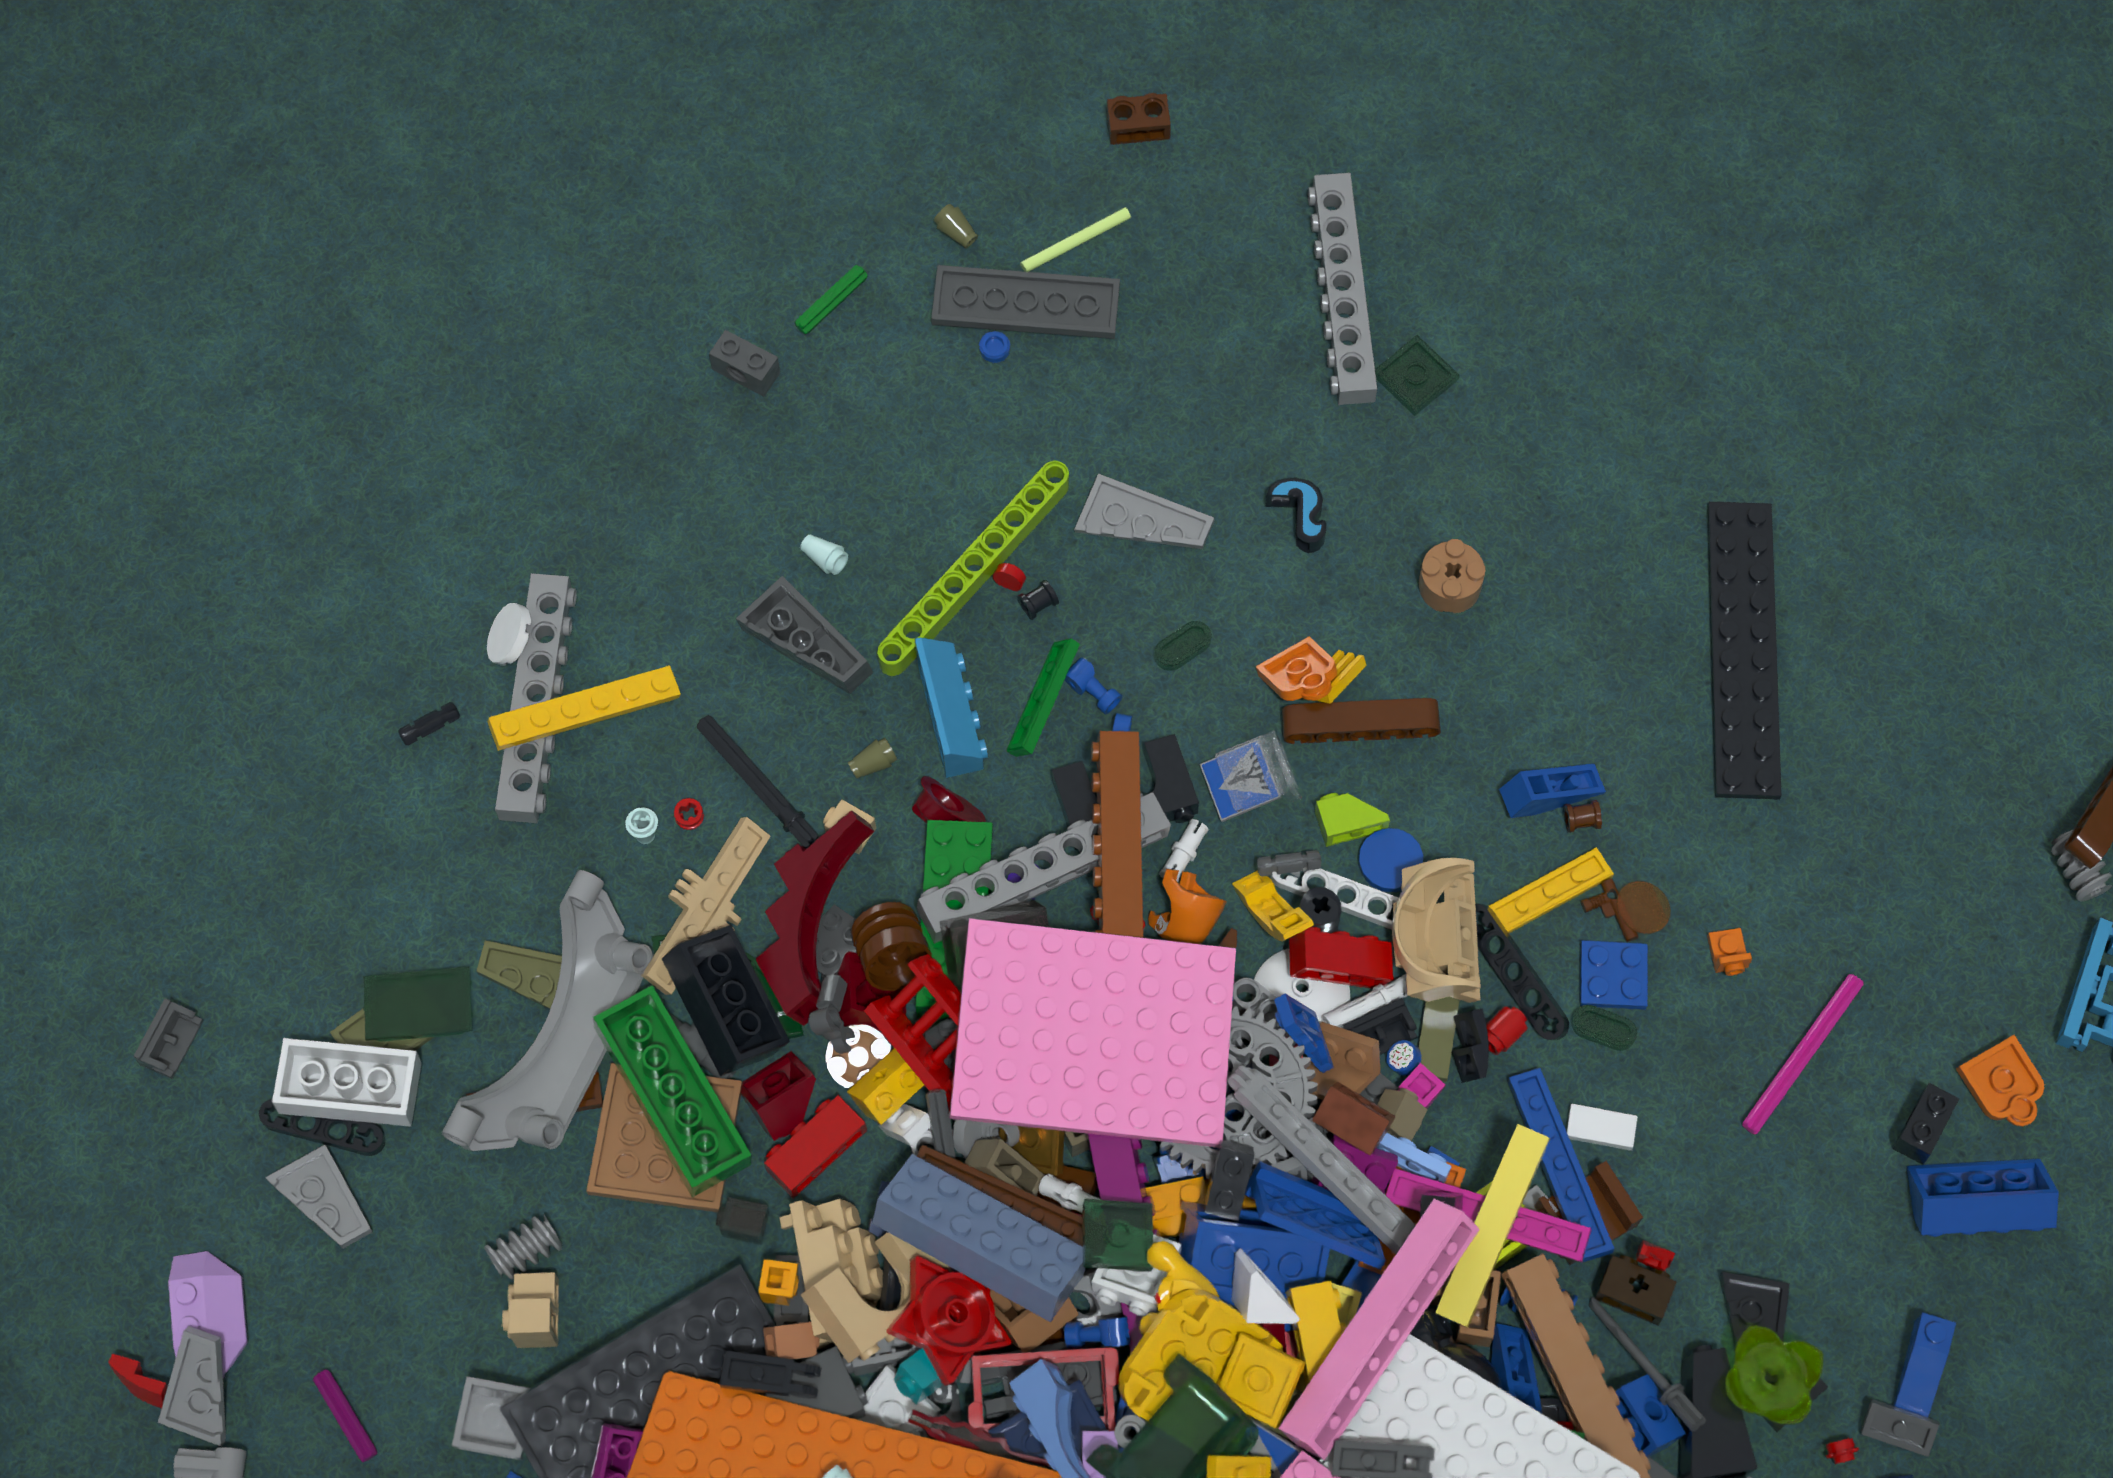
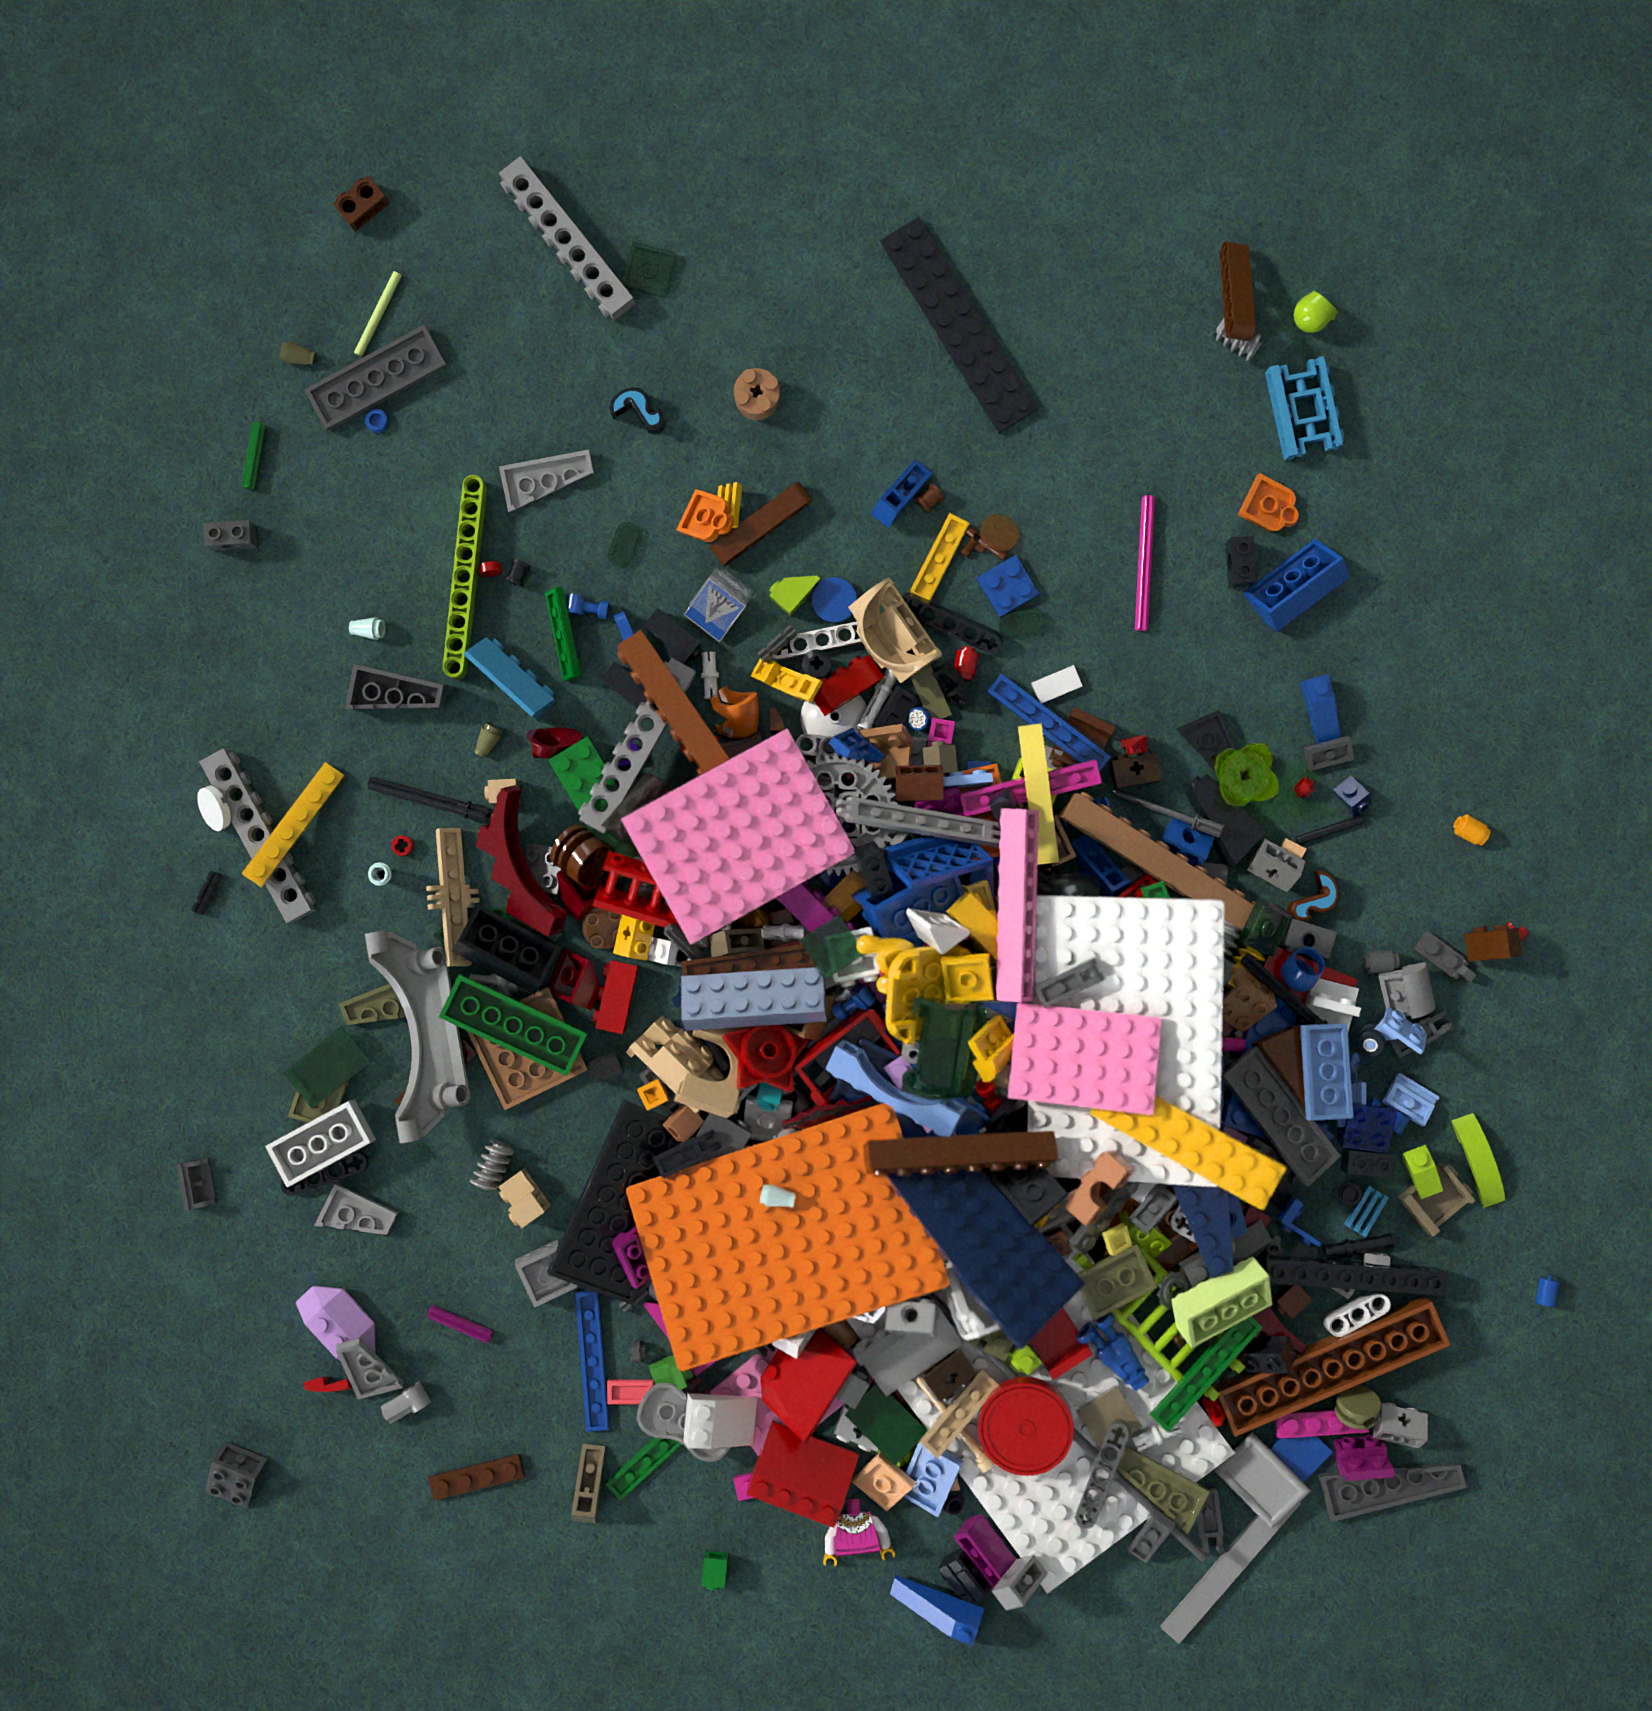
camera: 30 degrees left, 20 degrees up
dark grey bar [809,975,855,1054] -> none
orange bracket [1707,928,1752,976] -> none

